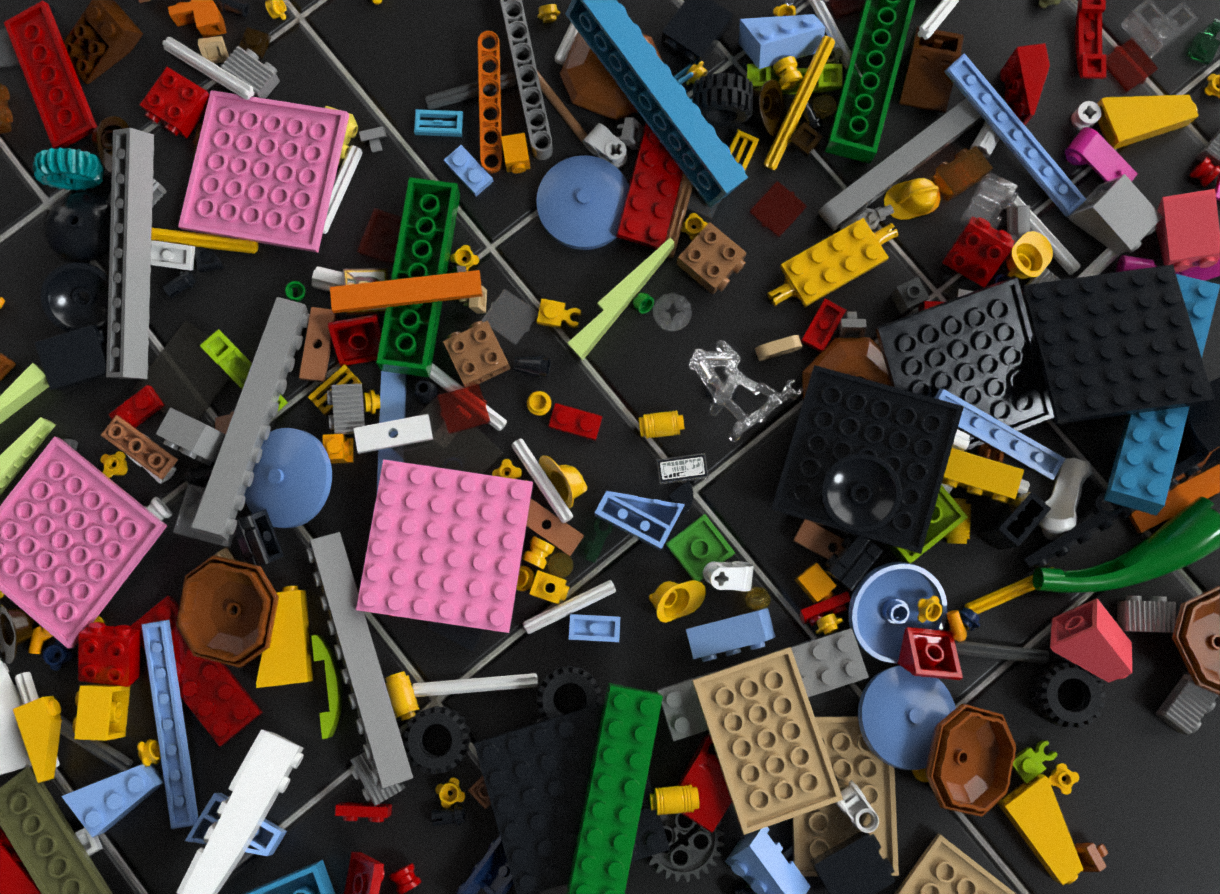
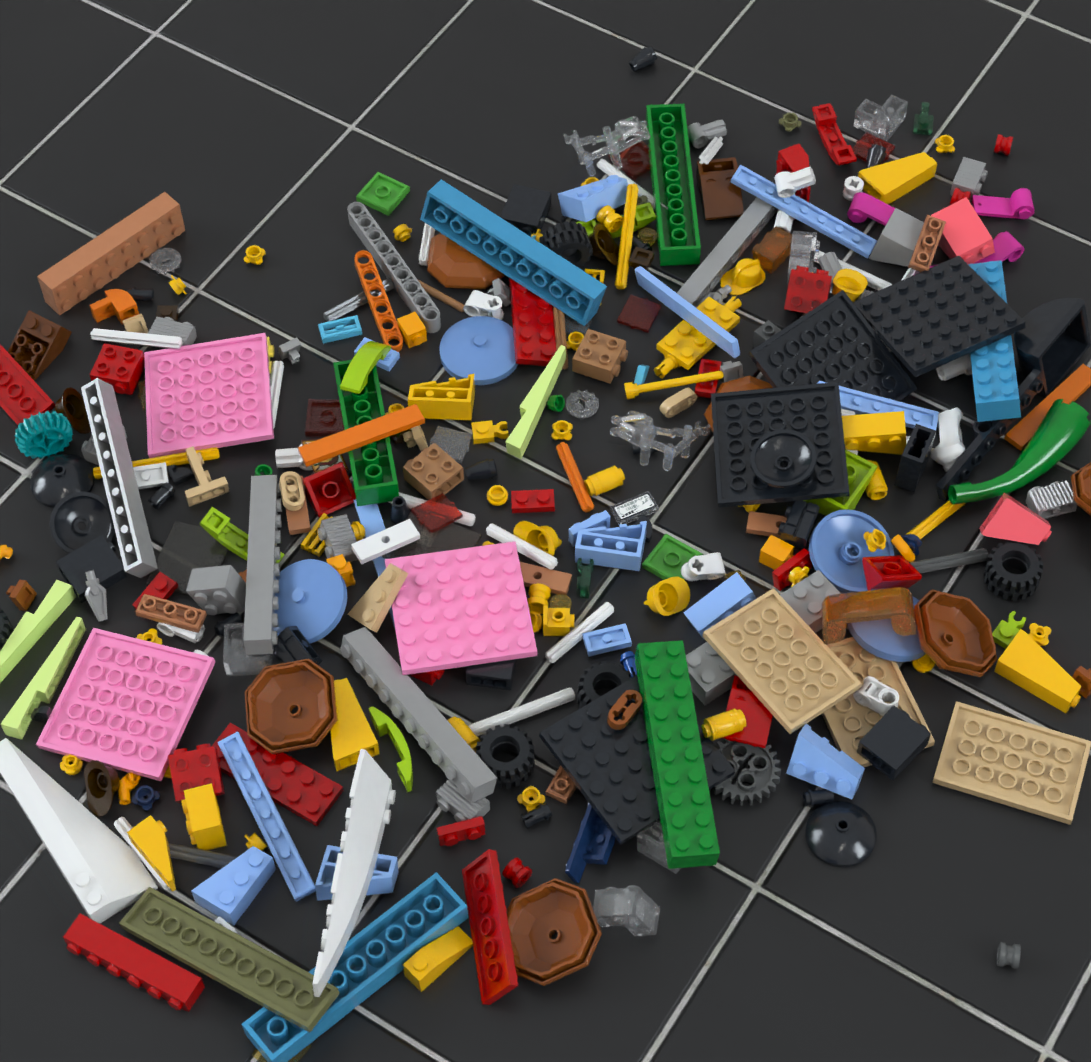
camera: 15 degrees left, 25 degrees down
none -> light grey piece [85,570,108,622]
none -> tan bracket [184,446,229,507]
none -> tan plate [279,471,305,511]
none -> lime slope [340,341,391,394]
none -> tan wing [347,563,409,633]
none -> yellow wedge [408,374,475,420]
none -> yellow plate [551,420,573,441]
none -> orange axle [556,442,594,513]
none -> light blue plate [569,510,610,547]
none -> dark orange beam [607,690,642,730]
none -> blue pin [620,651,637,678]
none -> yellow piece [624,371,724,399]
none -> light blue tile [634,266,740,358]
none -> medium azure tile [634,364,650,385]
none -> white piece [774,166,816,198]
none -> clear orange windscreen [822,587,917,644]
none -> black cone [866,144,887,169]
none -> nougat tile [908,215,946,272]

